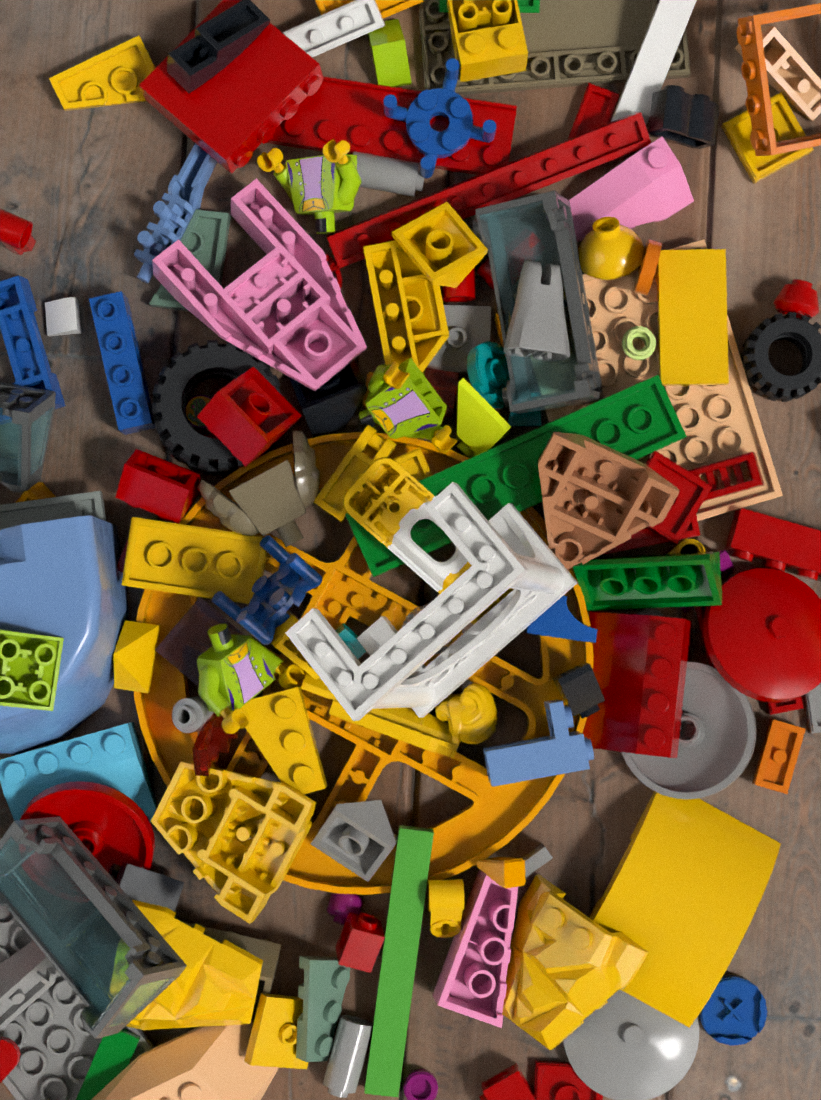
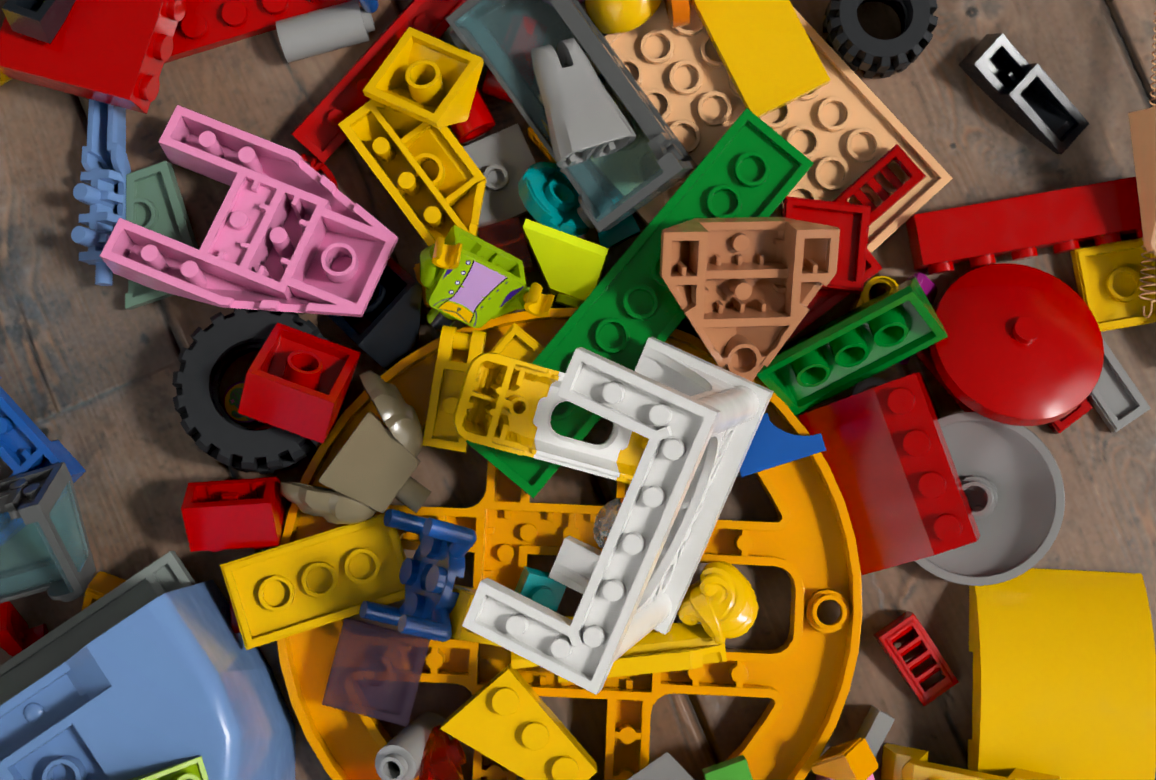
camera: 25 degrees left, 0 degrees up
white slope [45,297,81,336] -> none
blue brick [89,291,156,435] -> none
yellow slope [113,620,160,693] -> none
lime torso [197,624,305,734] -> none
torso [257,140,362,234] -> none
medium blue brick [483,699,594,787] -> none
black slope [552,663,605,719] -> none
yellowish green plate [622,326,656,360] -> none
orange plate [752,719,806,794] -> none
none -> red slope [873,611,959,706]

